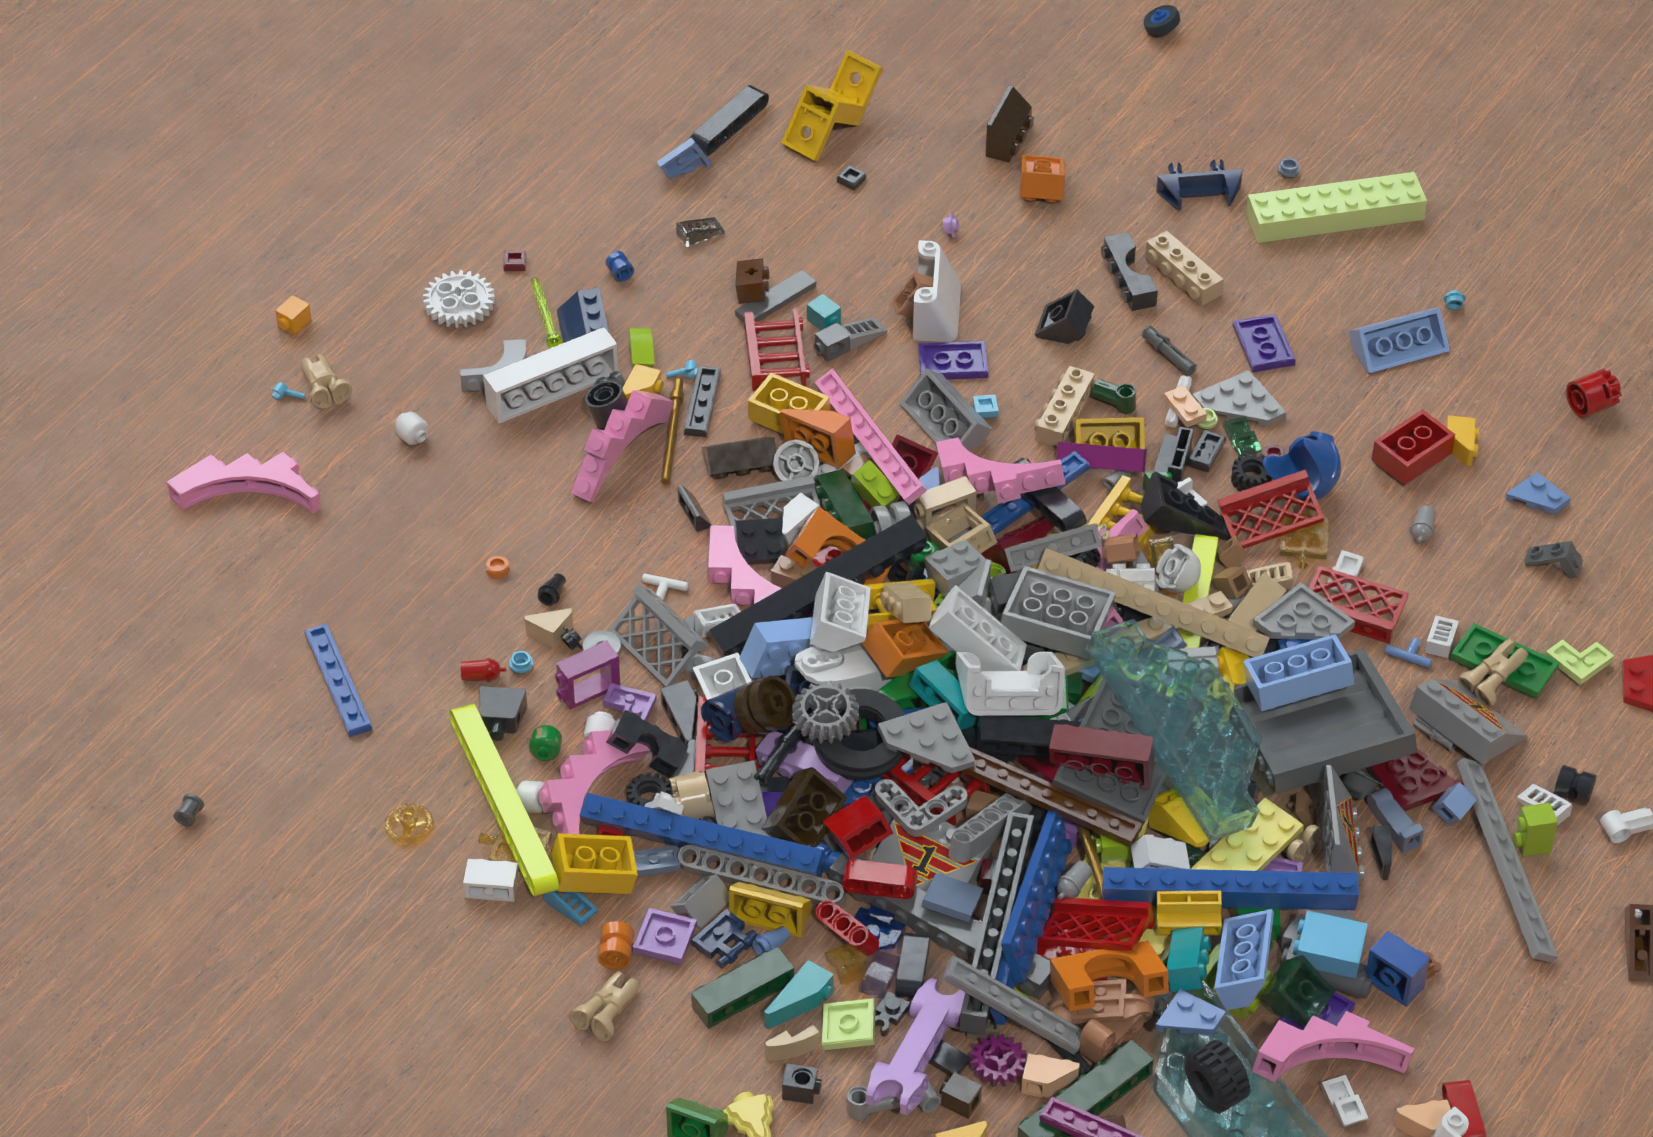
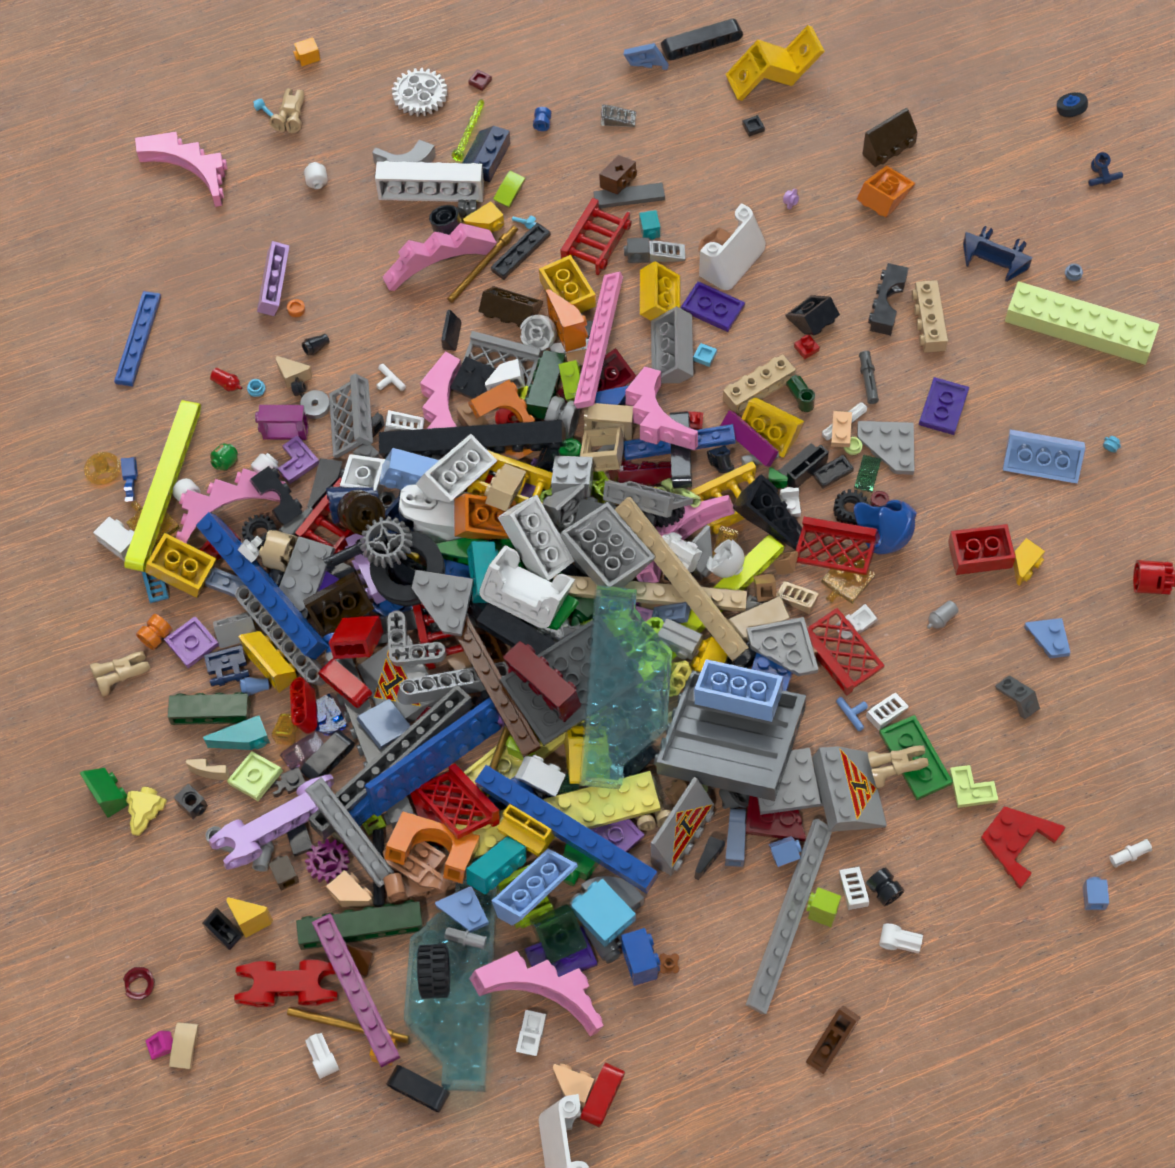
camera: 35 degrees right, 15 degrees up
torso [480,686,527,741] -> none
light grey piece [1057,861,1092,900] -> none
nougat brick [1102,533,1140,564] -> none
none -> piece [121,457,138,501]
none -> lavender brick [257,241,289,316]
none -> light grey axle [444,927,487,950]
none -> yellow slope [640,261,680,321]
none -> black piece [707,445,734,473]
none -> light grey plate [757,748,821,815]
none -> red tile [794,335,820,360]
none -> dark blue piece [1088,152,1123,186]

